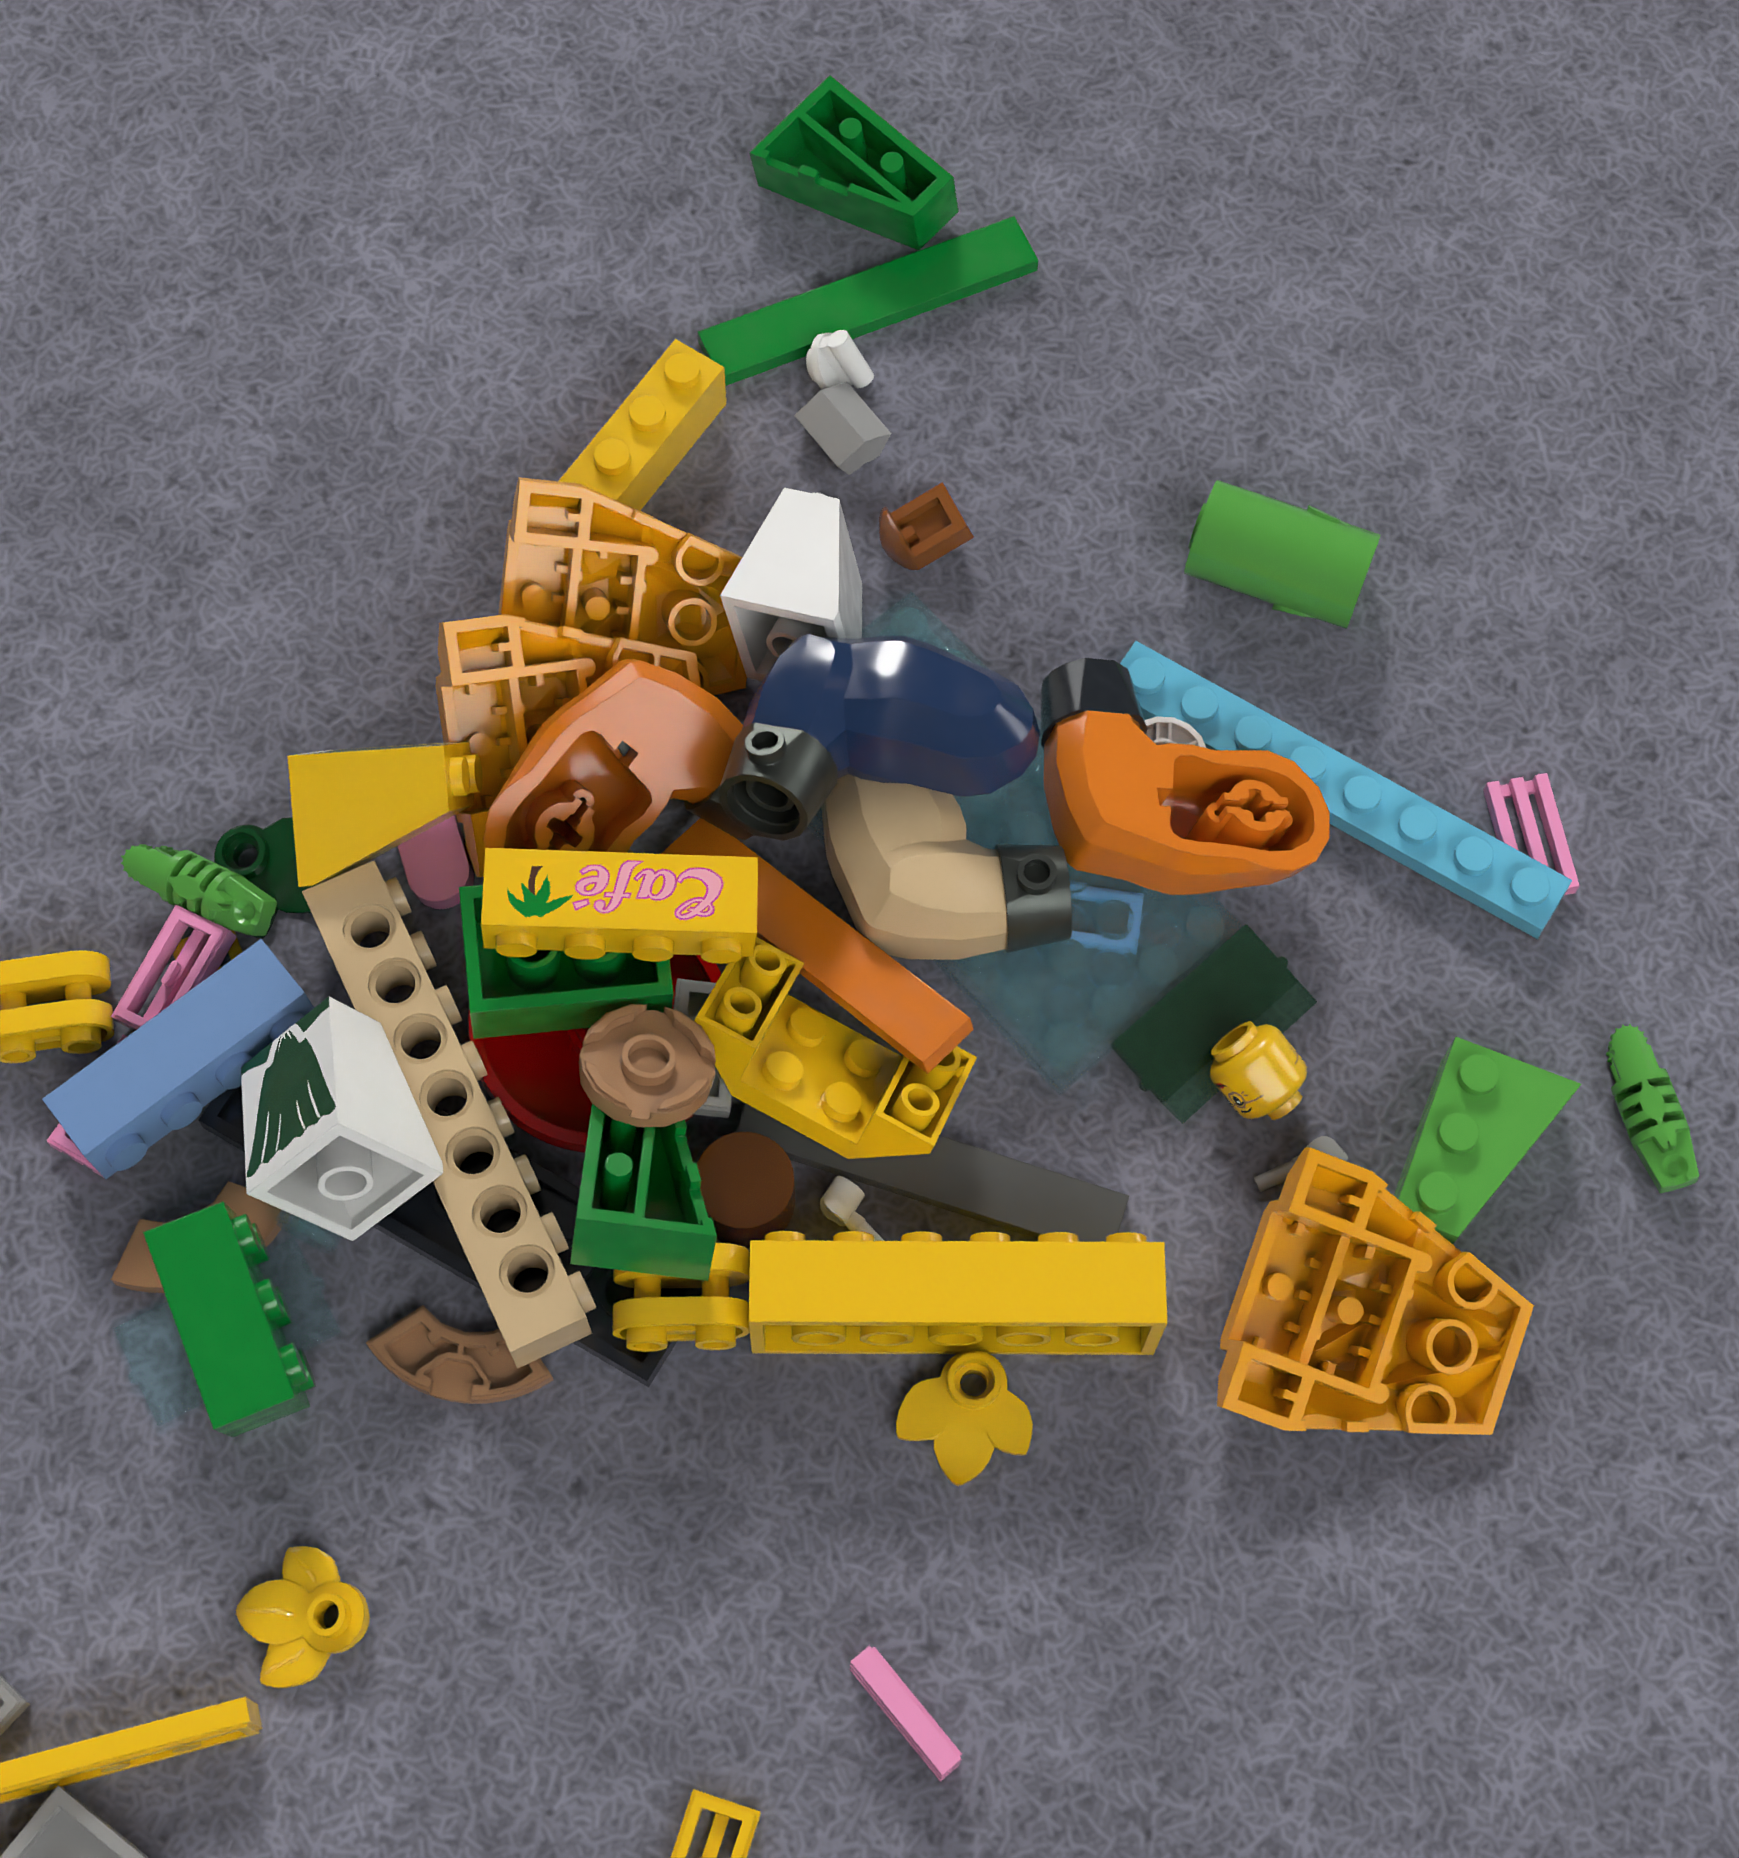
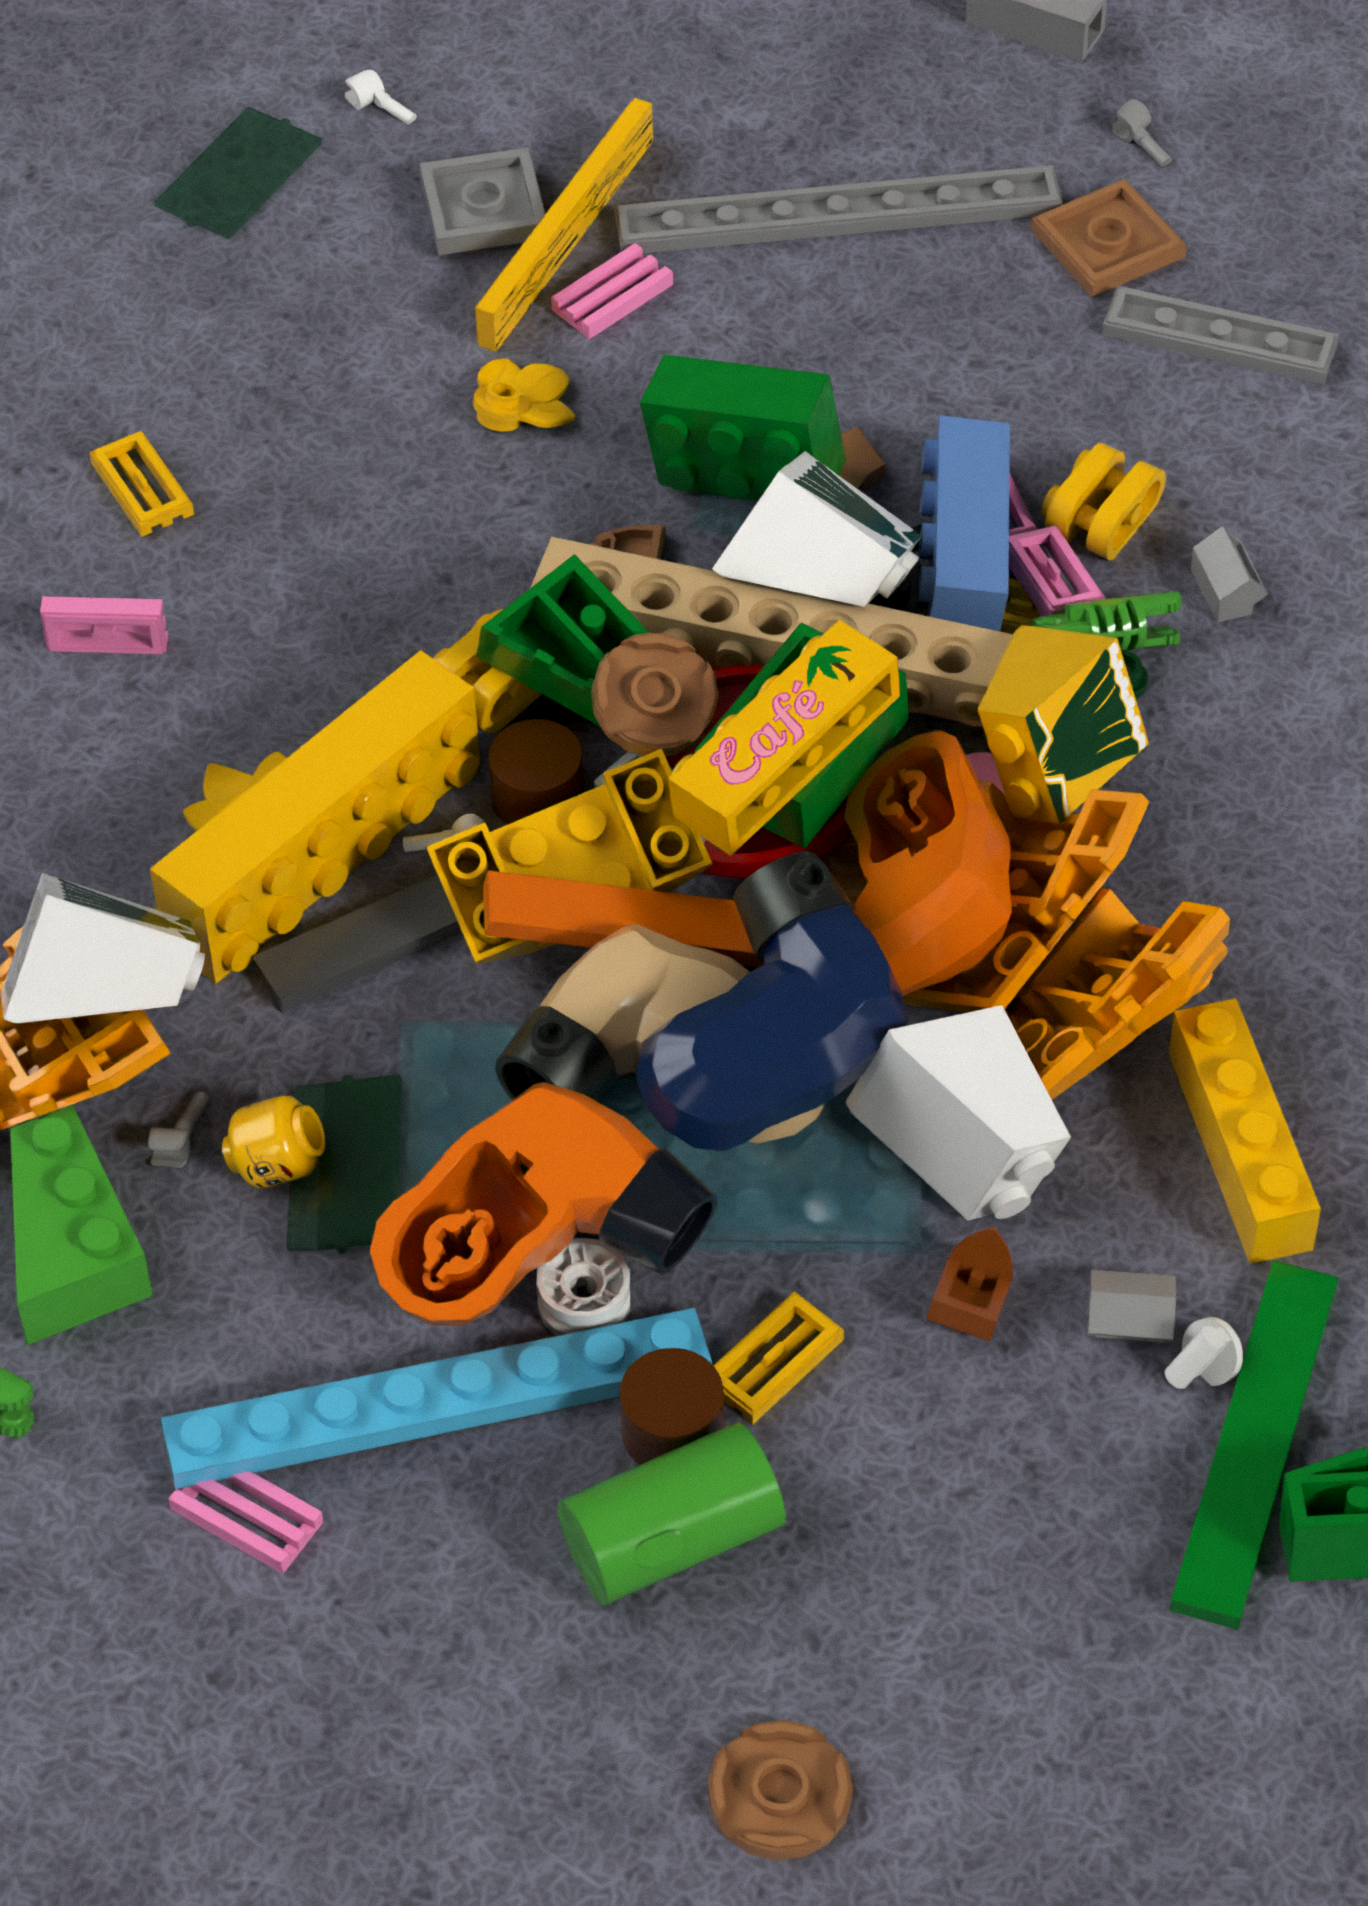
camera: 135 degrees right, 15 degrees down
none -> white slope [0,873,205,1023]
none -> bright pink tile [551,243,673,339]
none -> reddish brown piece [620,1348,724,1465]
none -> medium nougat tile [708,1720,853,1861]
none -> yellow tile [713,1291,844,1425]
none -> light grey piece [1191,526,1268,623]

